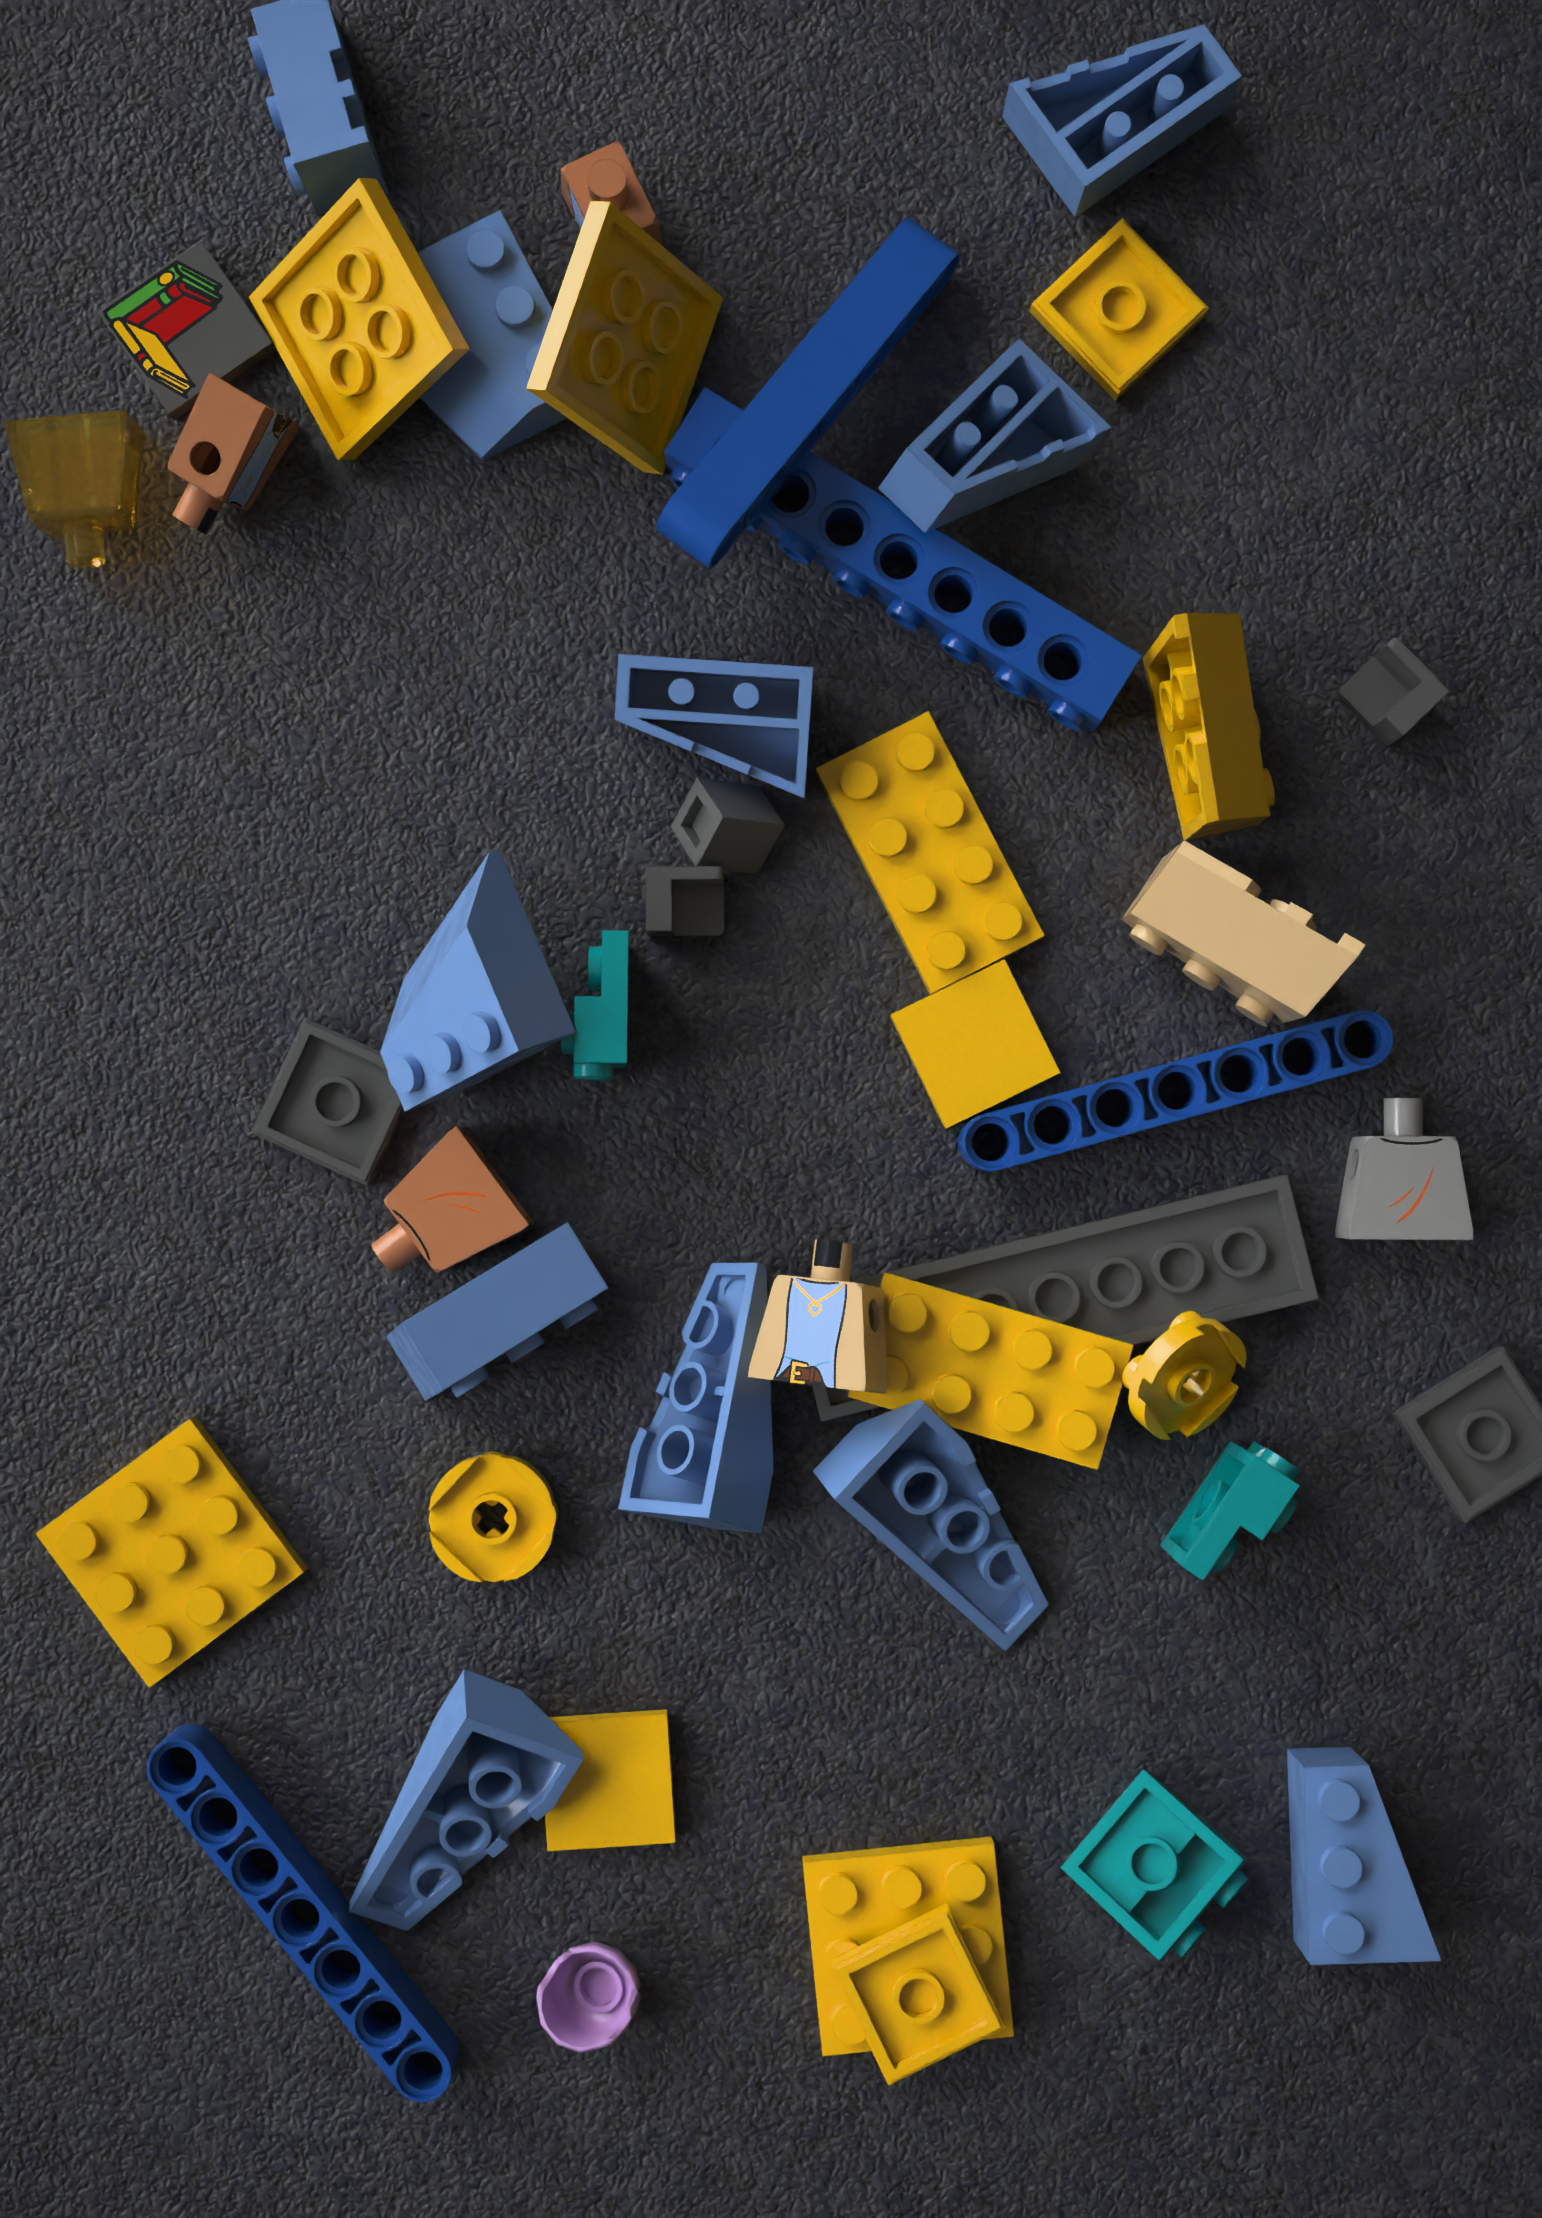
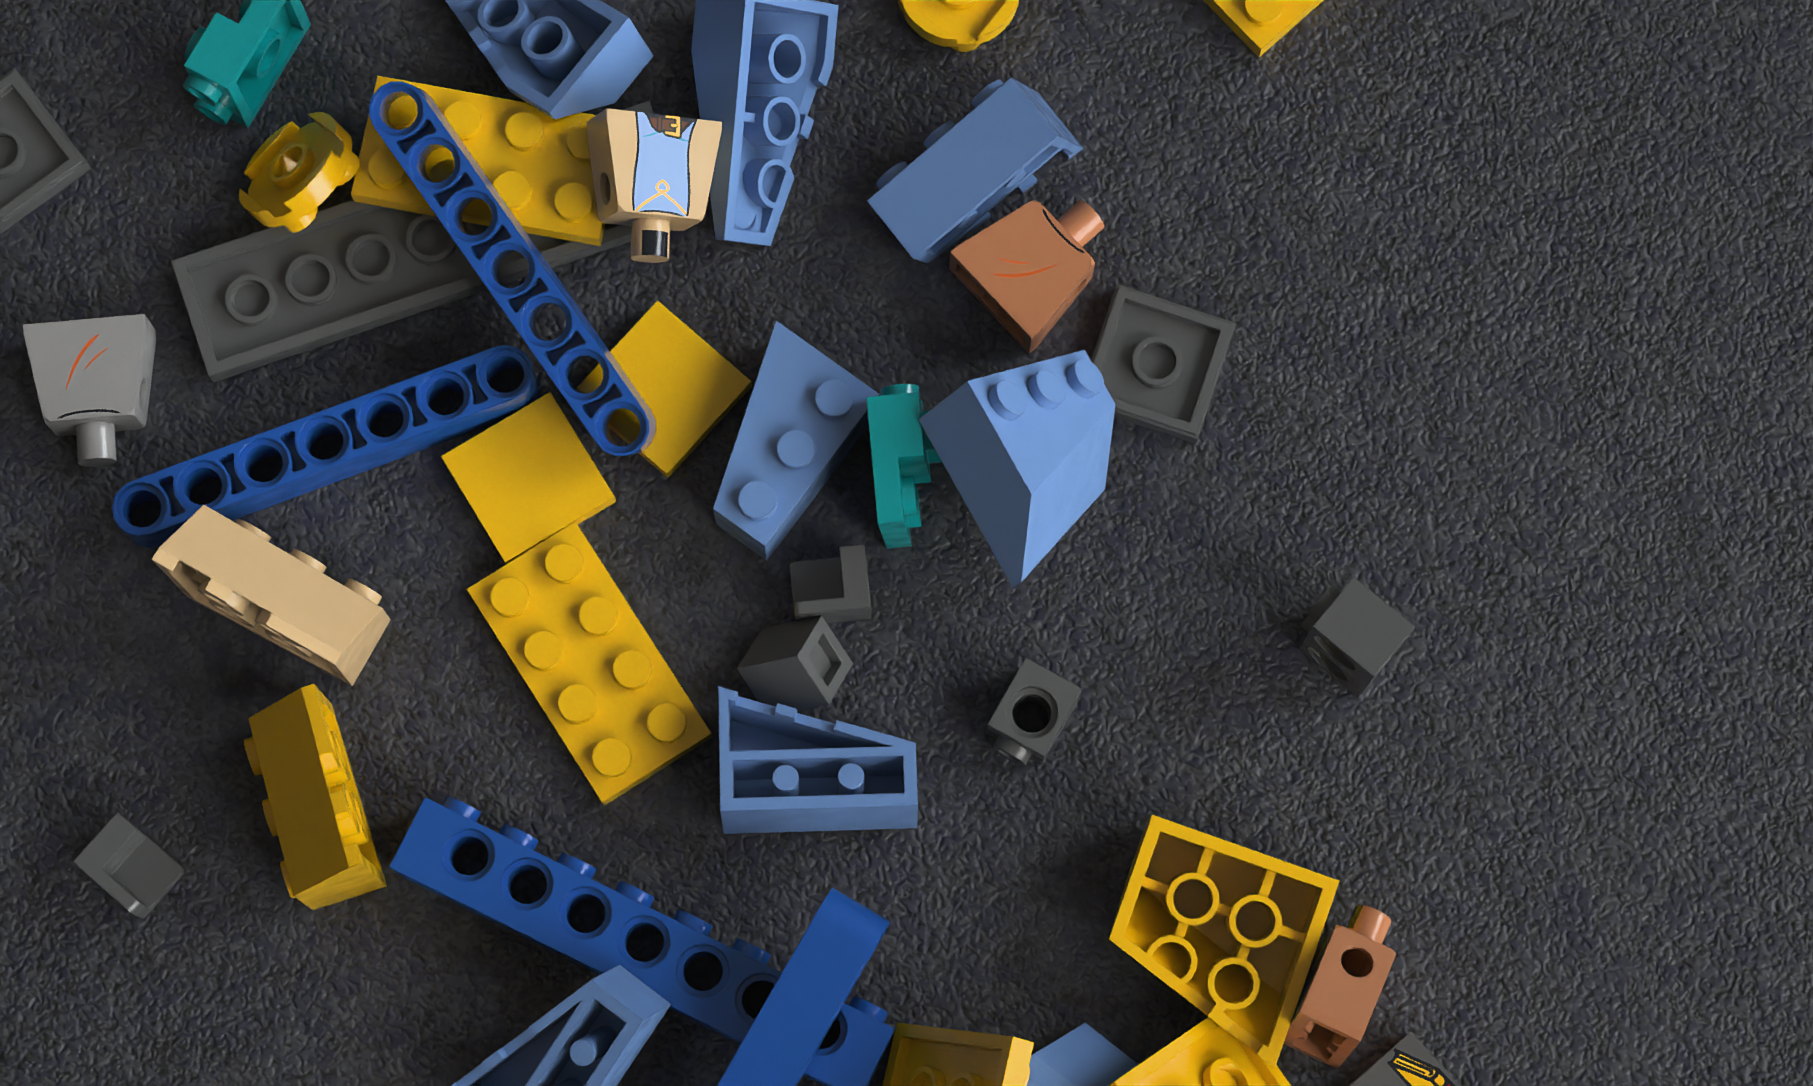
camera: 175 degrees right, 10 degrees down
clear yellow torso [5,410,144,568] -> none
none -> blue beam [369,81,656,456]
none -> yellow tile [577,300,752,478]
none -> medium blue wedge [713,321,879,561]
none -> dark grey brick [986,658,1082,766]
none -> yellow wedge [1109,815,1339,1068]
none -> dark grey brick [1299,577,1415,698]

